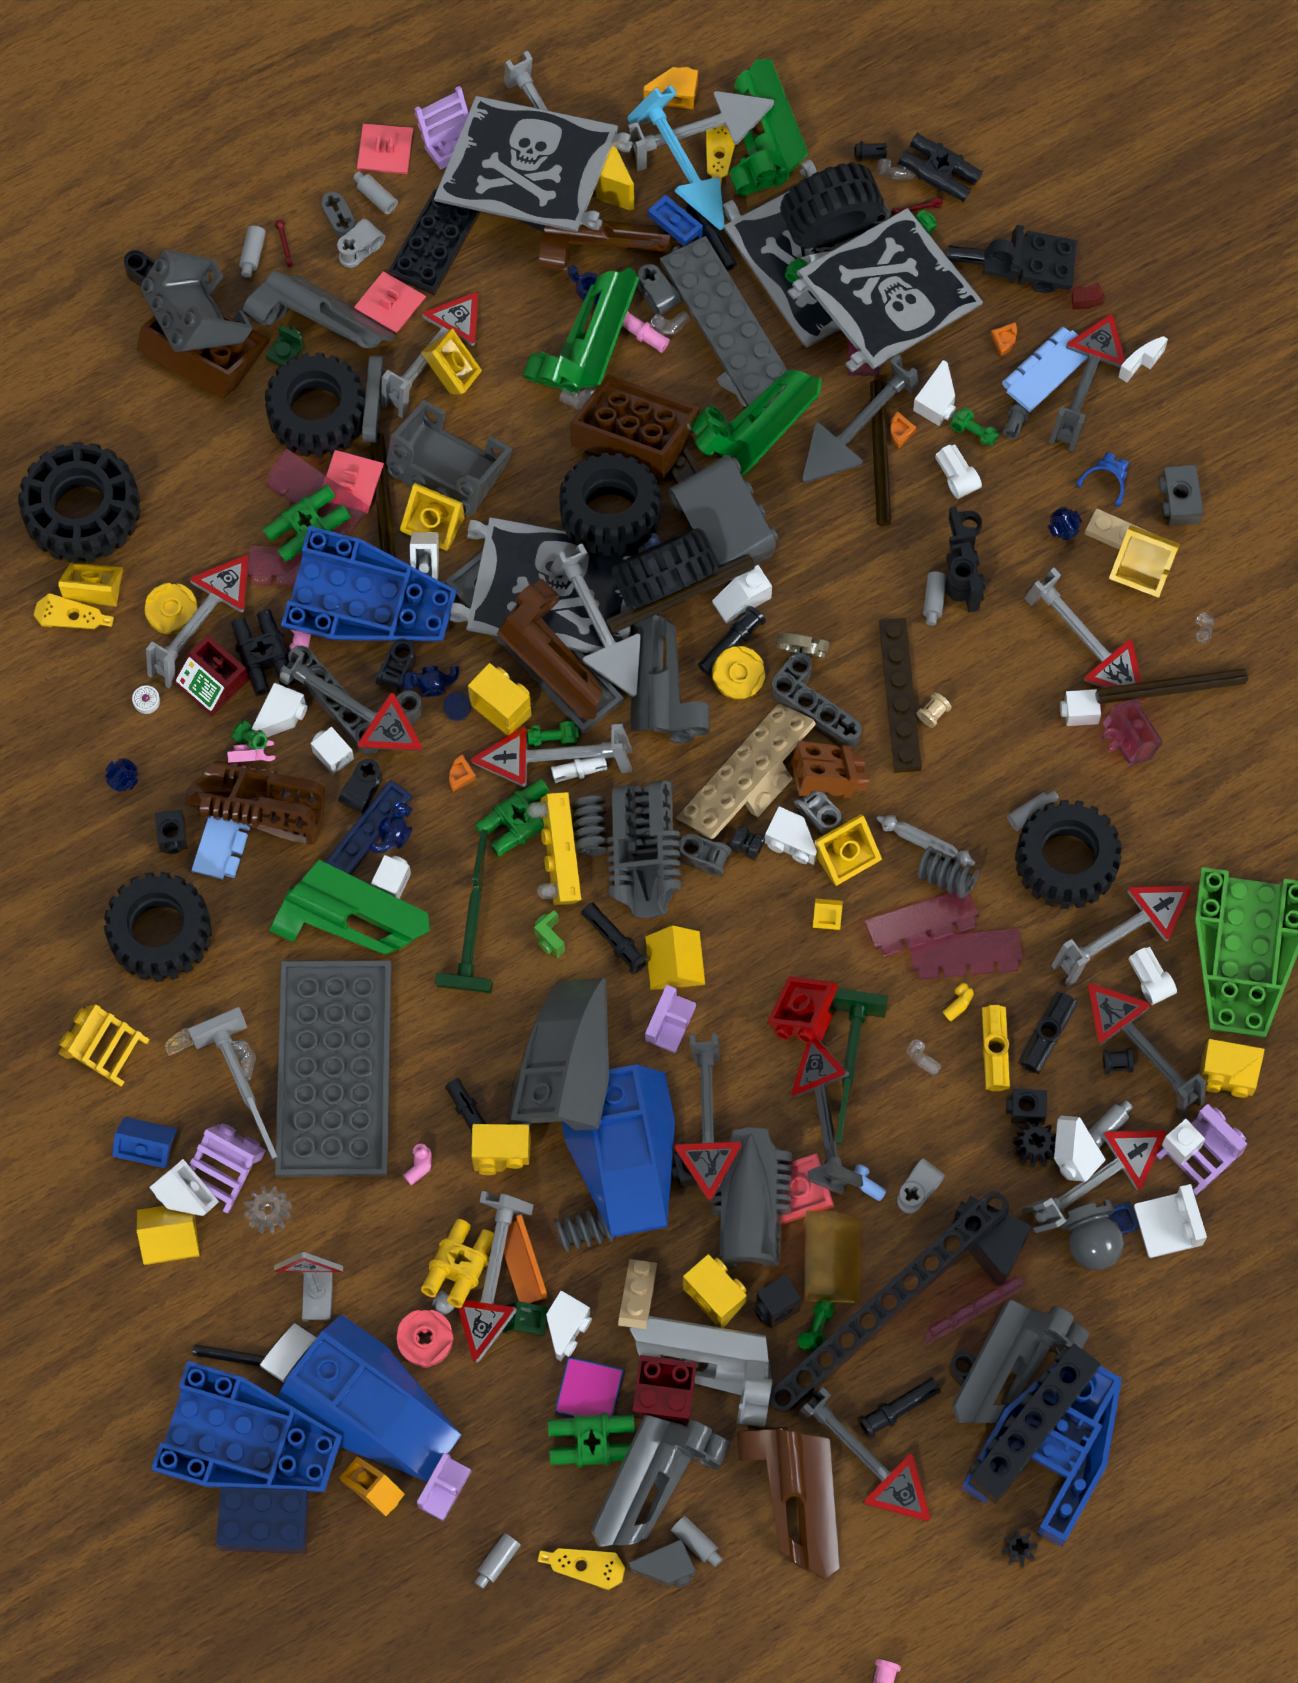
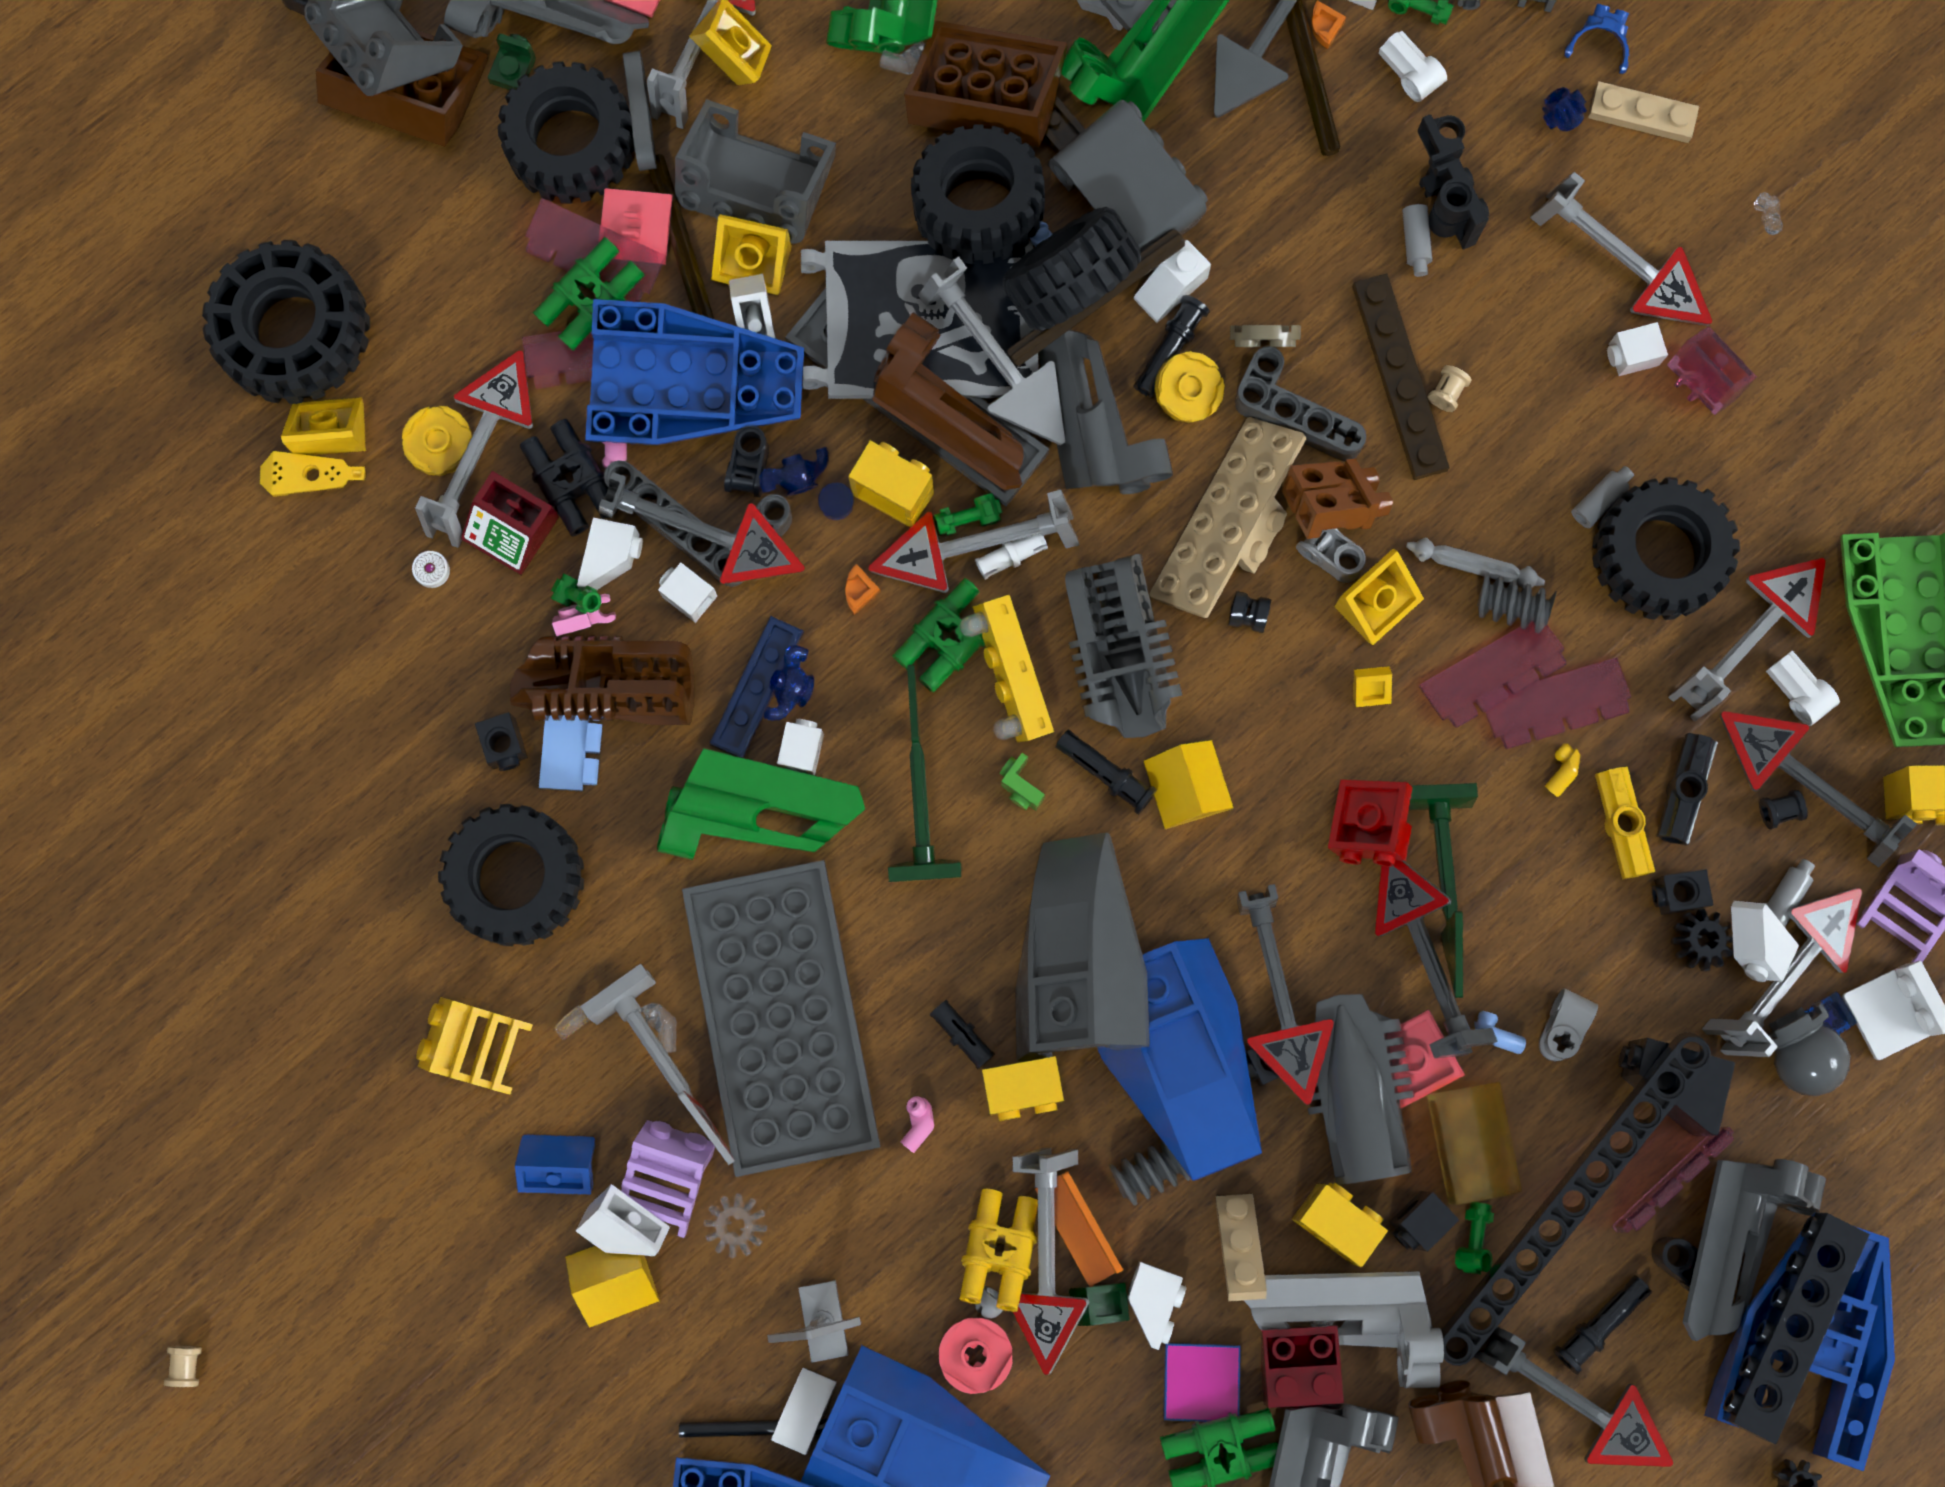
camera: 10 degrees left, 10 degrees up
clear blue gear [105,758,139,792] -> none
black piece [338,759,382,814] -> none
dark grey piece [572,796,607,856] -> none
lavender panel [645,985,696,1053] -> none
dark grey piece [678,834,732,877] -> none
white slope [765,807,817,865] -> none
clear arm [907,1039,942,1076] -> none
dark brown axle [1095,668,1248,704] -> none
yellow piece [1109,525,1180,598] -> none
dark grey brick [1158,465,1203,526] -> none
white brick [1162,1119,1205,1165] -> none

